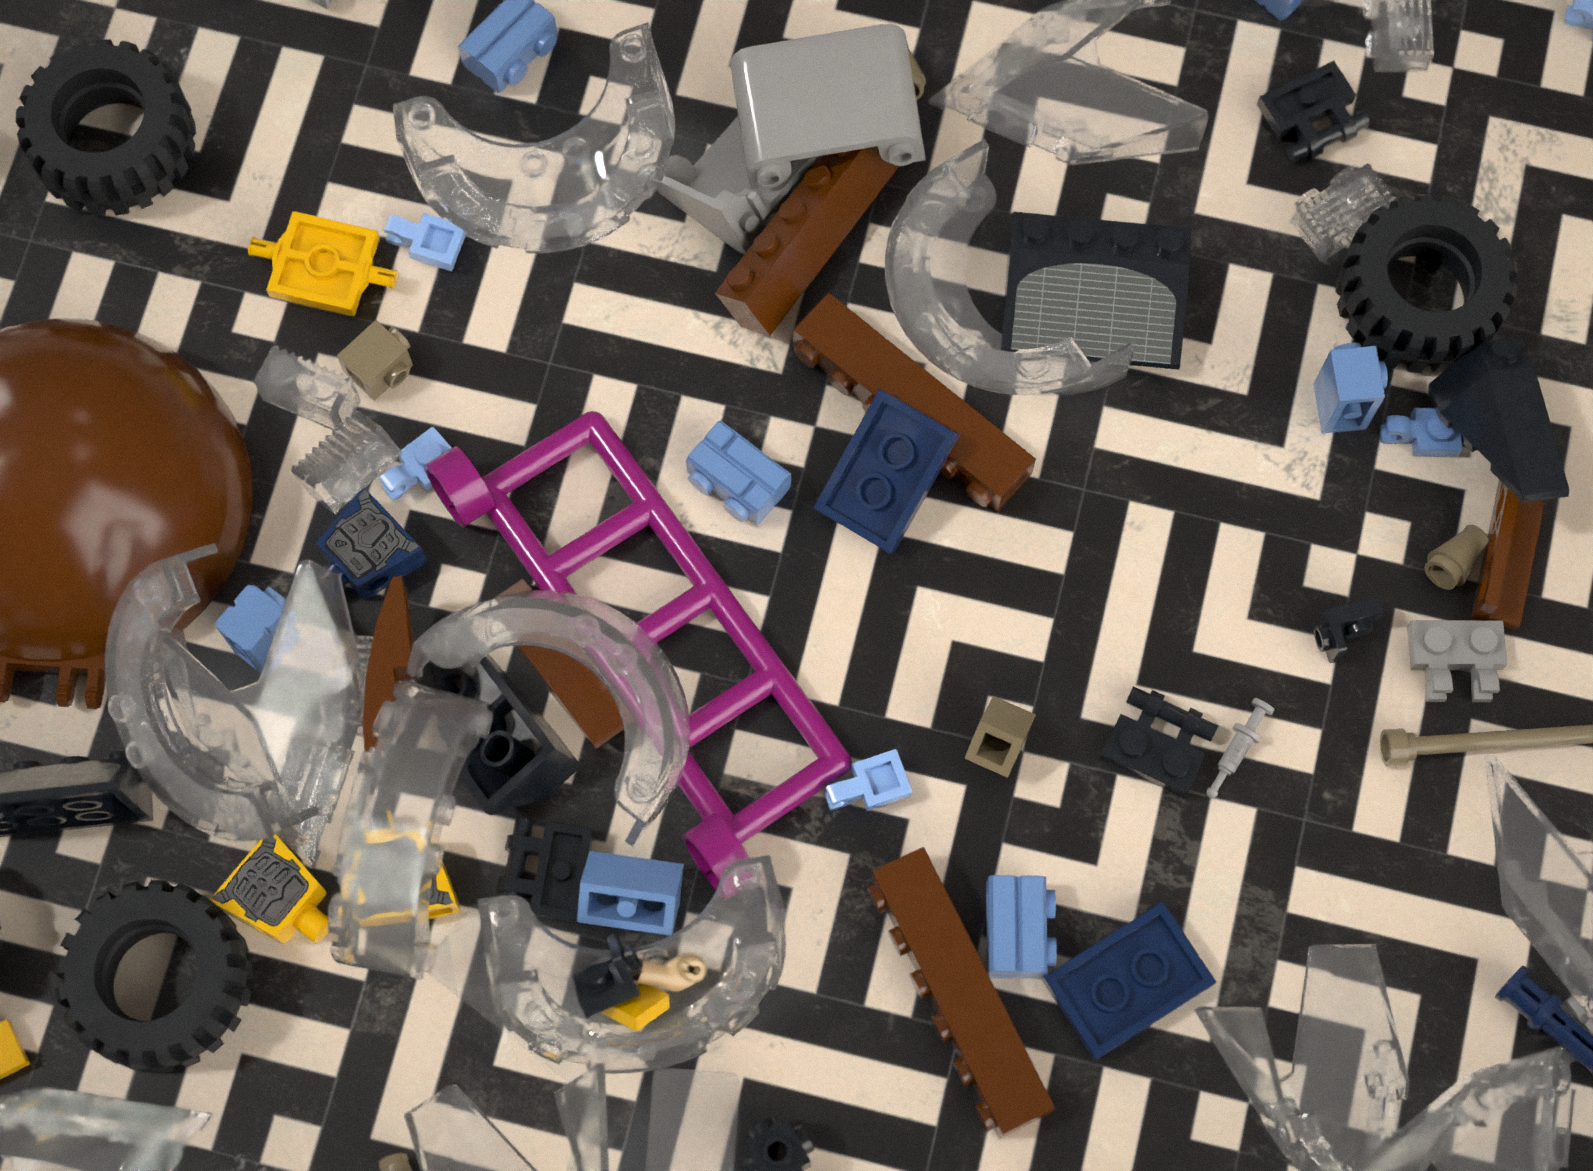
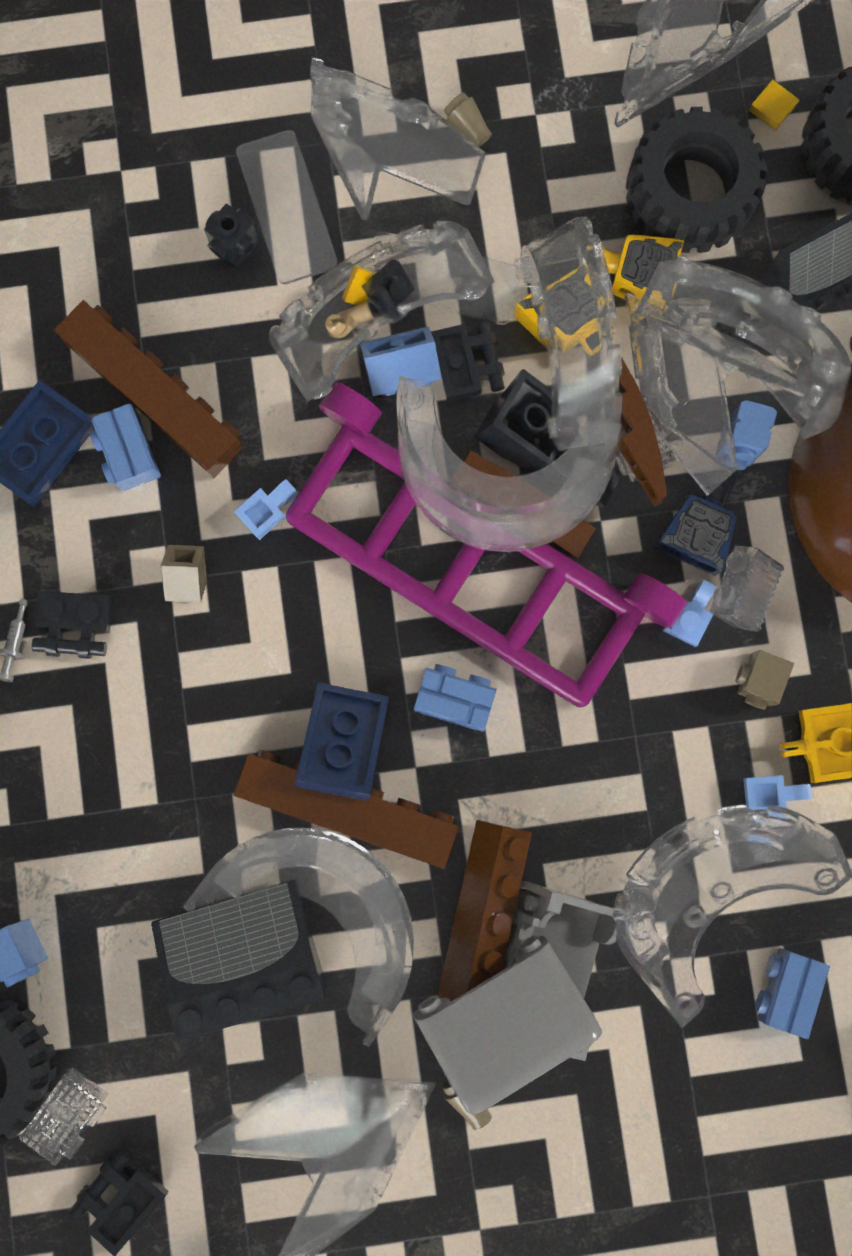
camera: 160 degrees right, 10 degrees up
clear brick [254,345,361,434] -> none

